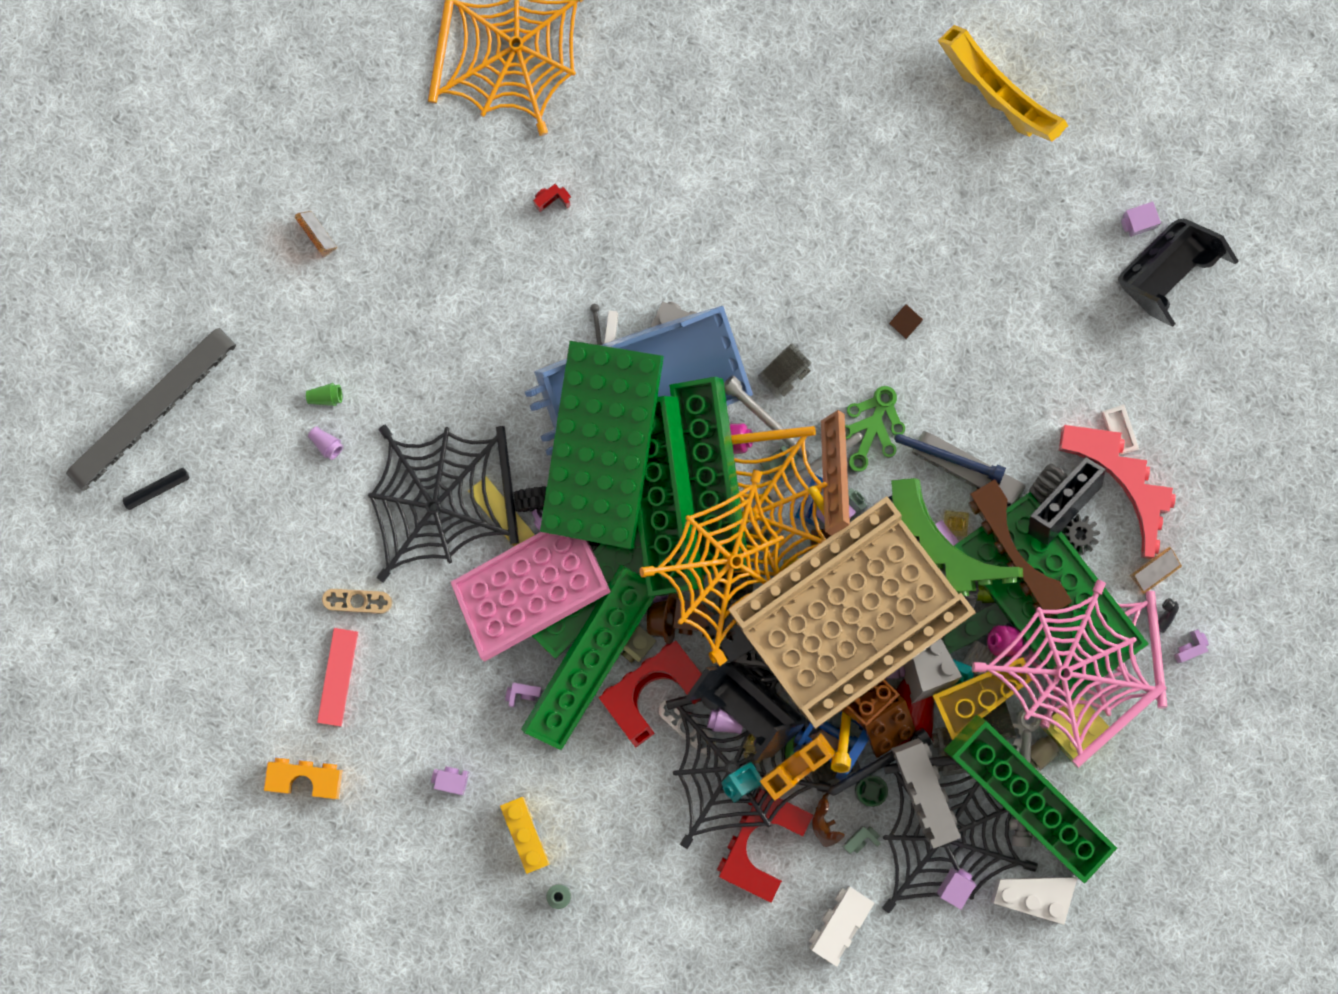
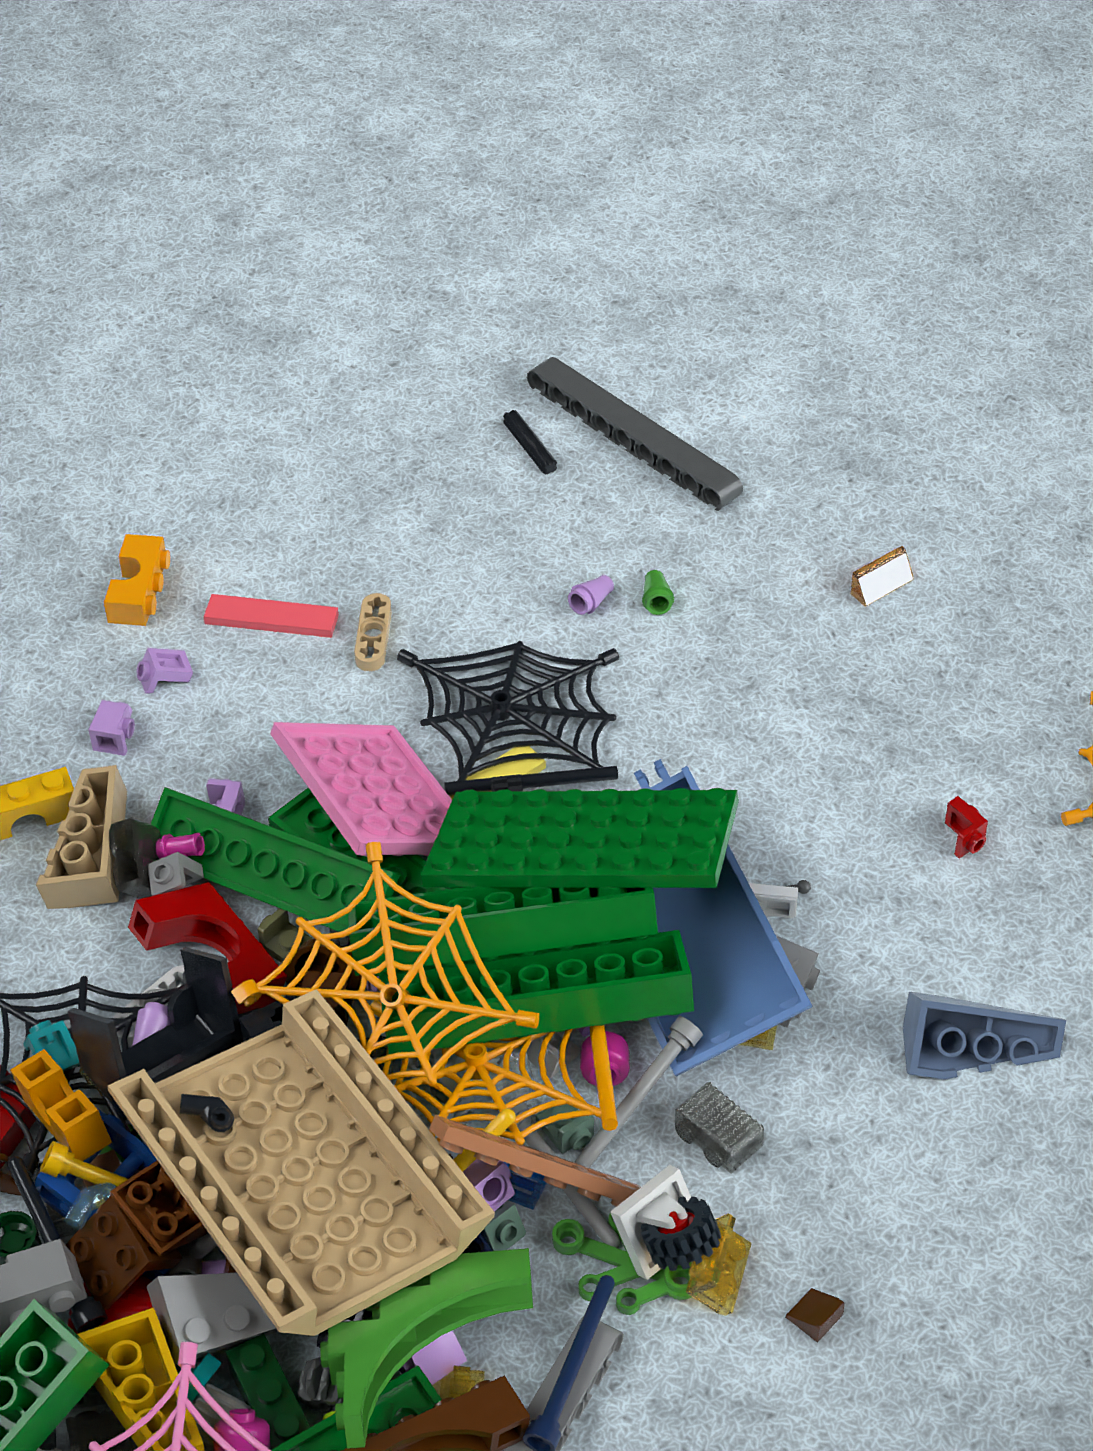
camera: 90 degrees right, 35 degrees down
none -> tan wedge [36,765,127,909]
none -> clear light blue arm [64,1182,117,1230]
none -> clear smoke brick [109,817,162,899]
none -> lavender bracket [137,648,193,694]
none -> light grey bracket [148,852,204,896]
none -> dark pink pin [156,833,205,859]
none -> black arm [179,1094,234,1132]
none -> plate [610,1165,721,1280]
none -> clear yellow bracket [686,1213,752,1316]
none -> sand blue wedge [903,992,1066,1079]

